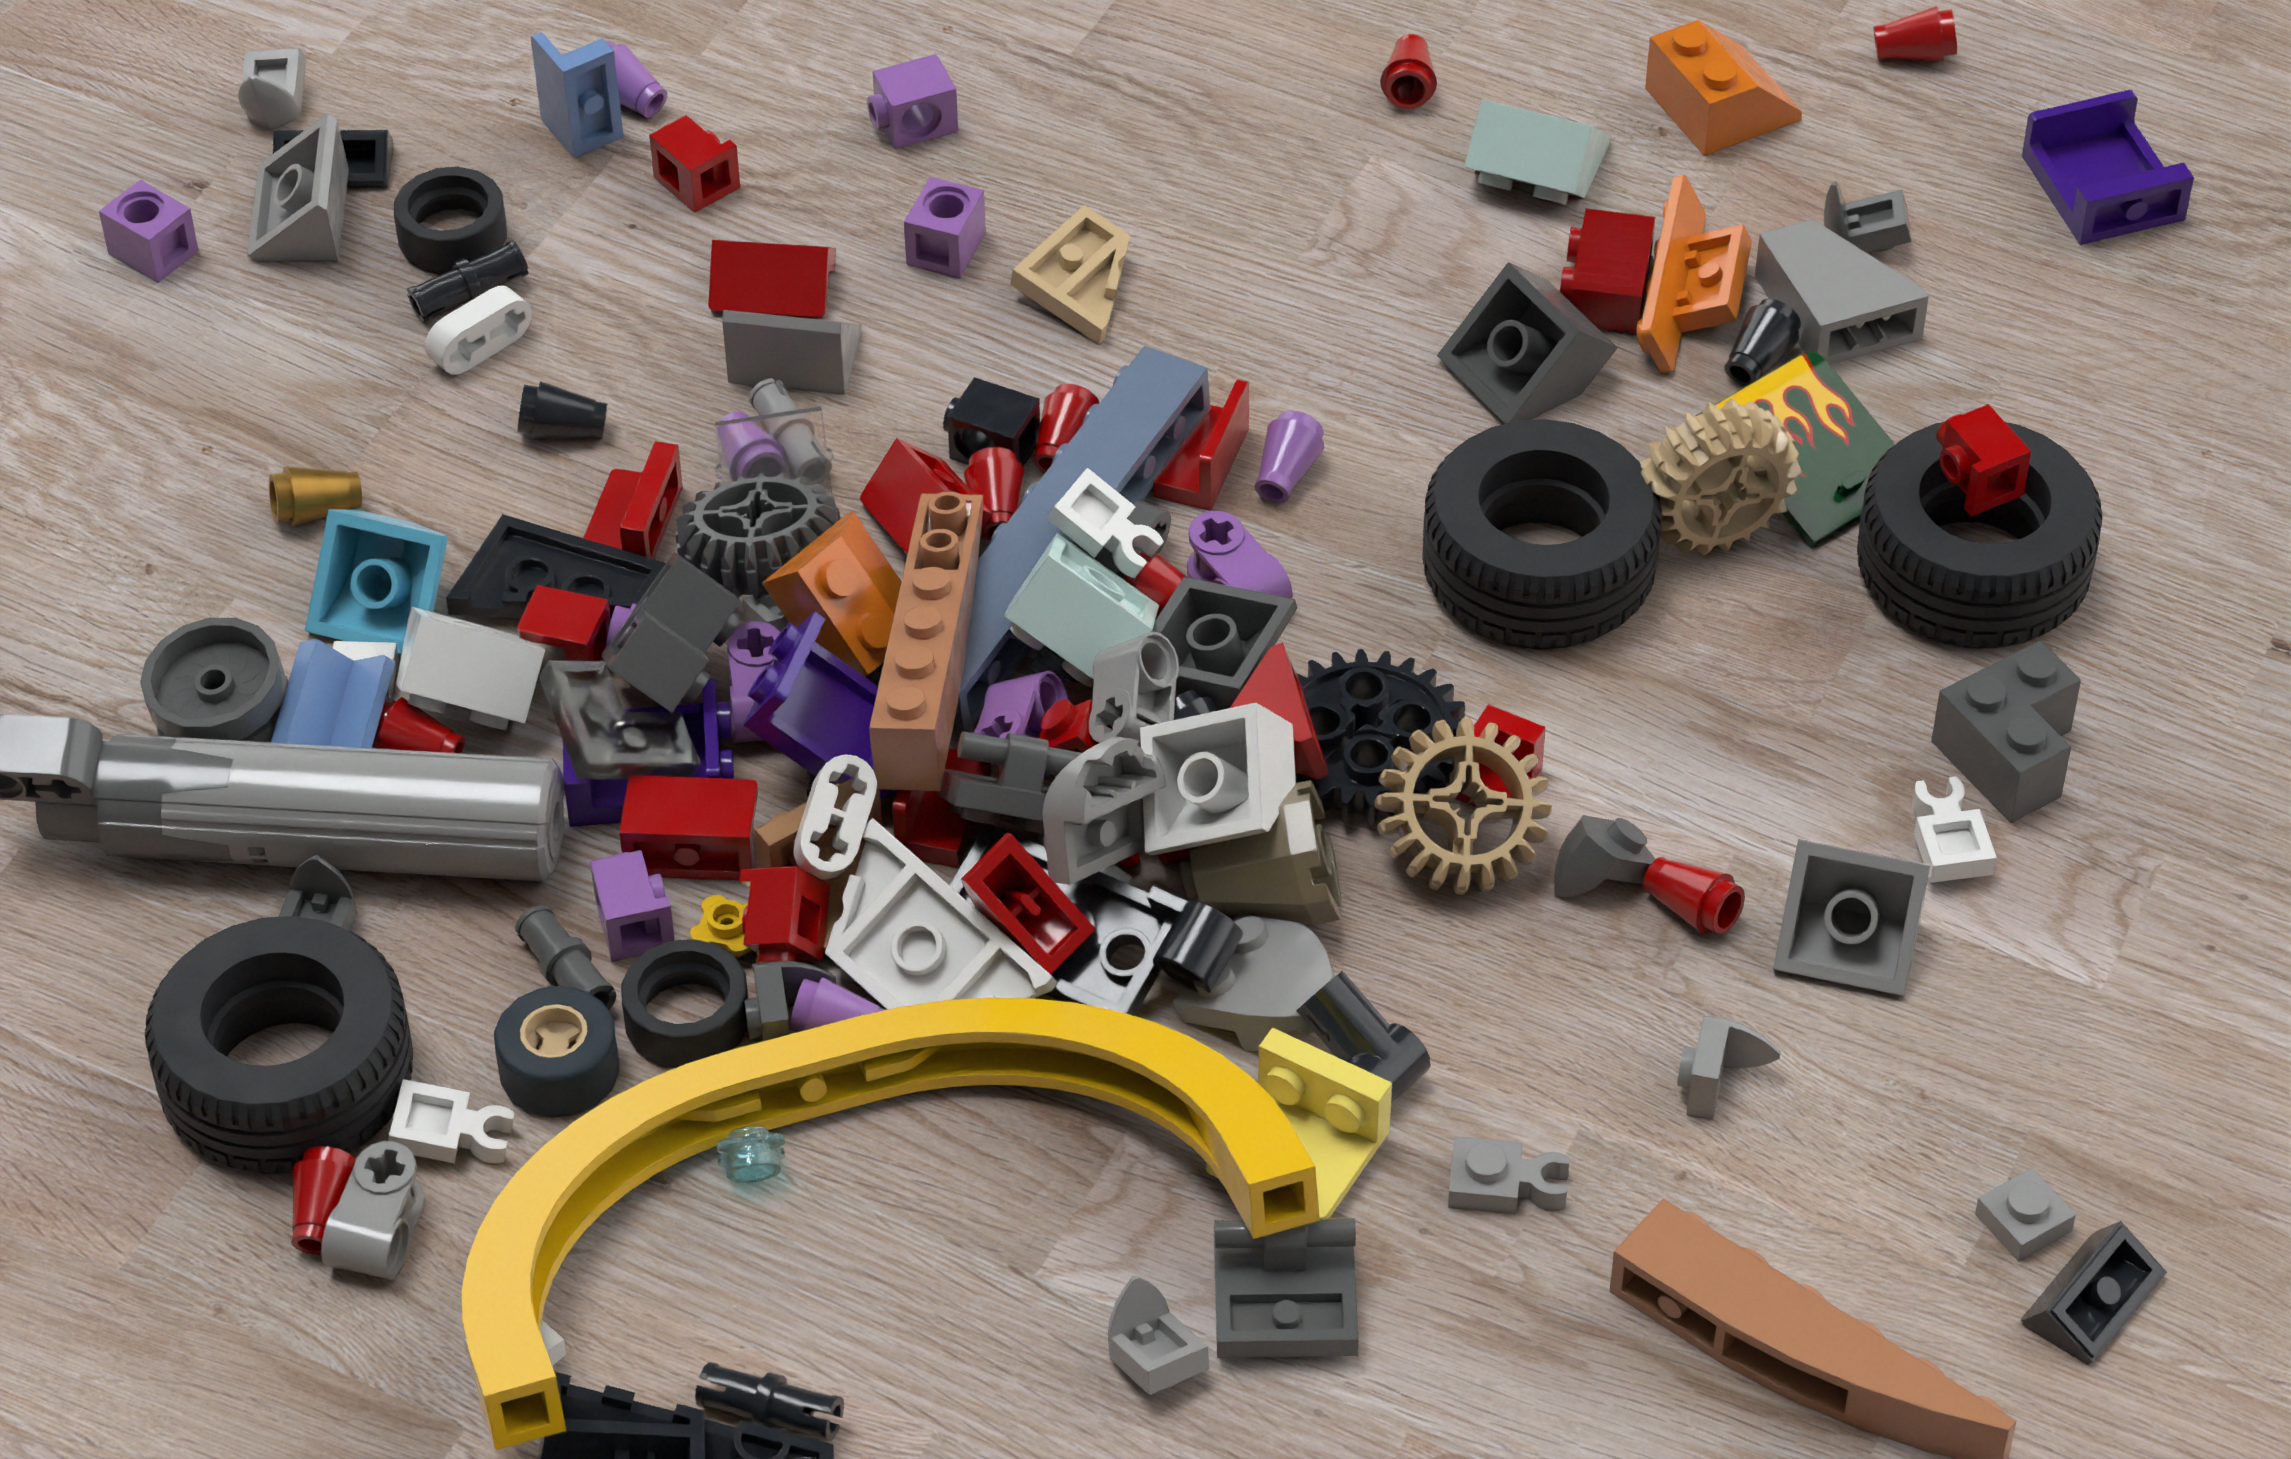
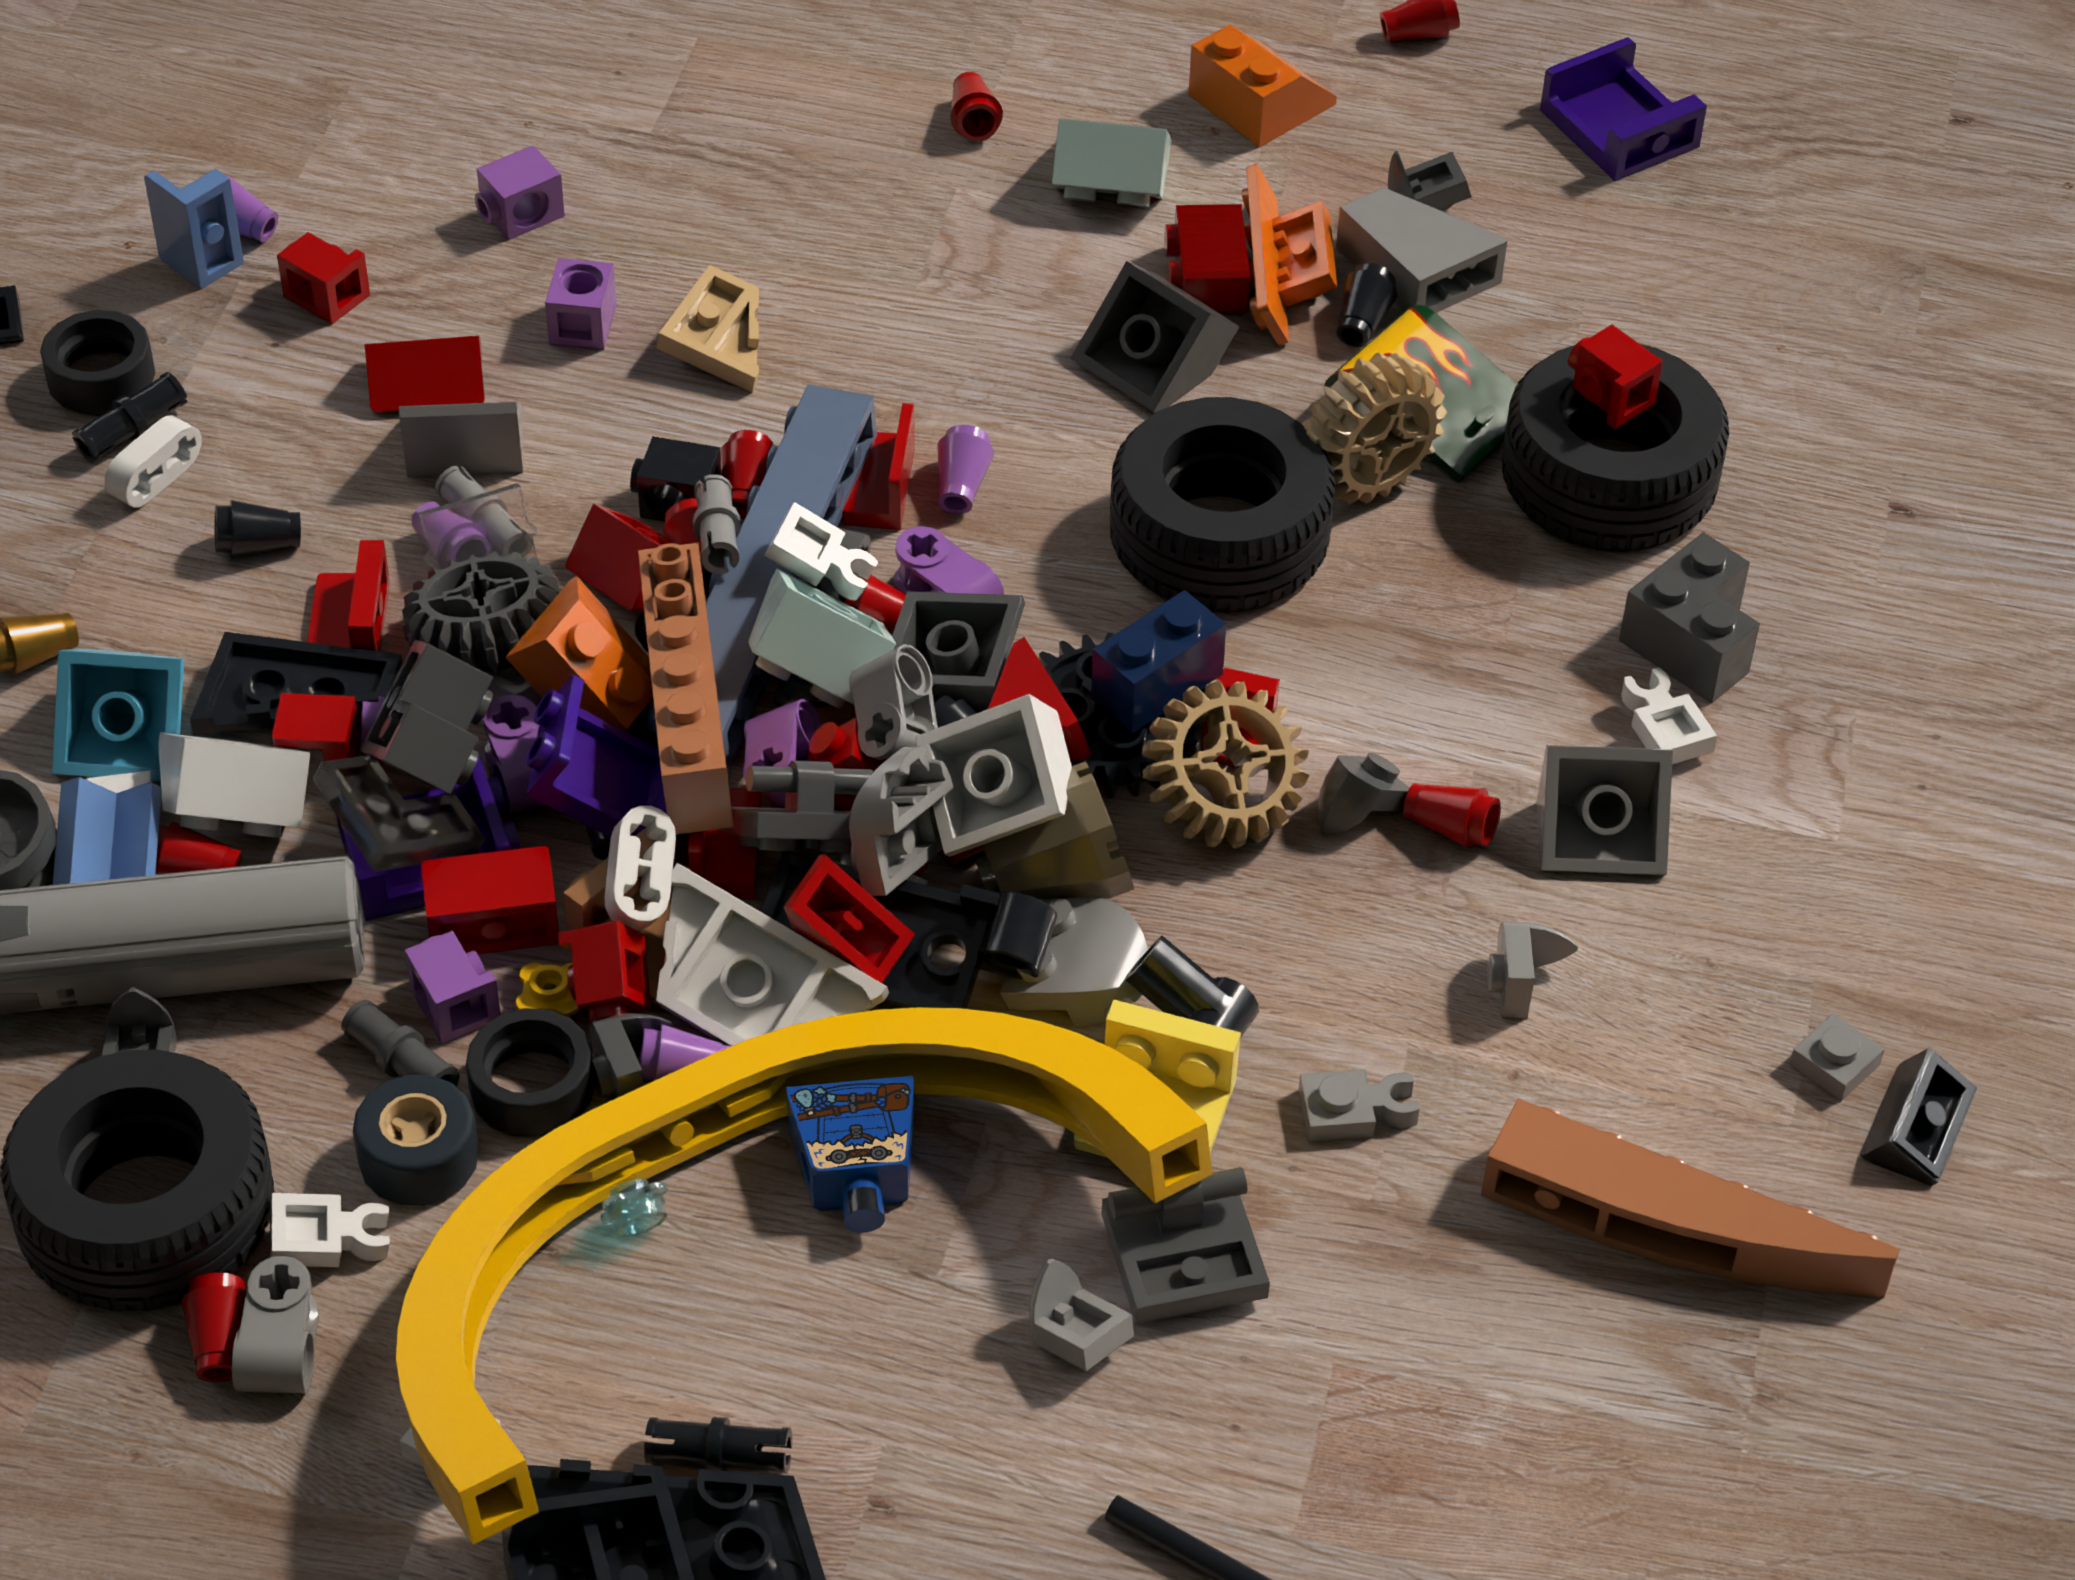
camera: 15 degrees left, 0 degrees up
none -> light grey pin [693,474,741,574]
none -> torso [786,1076,914,1233]
none -> dark blue brick [1091,590,1226,734]

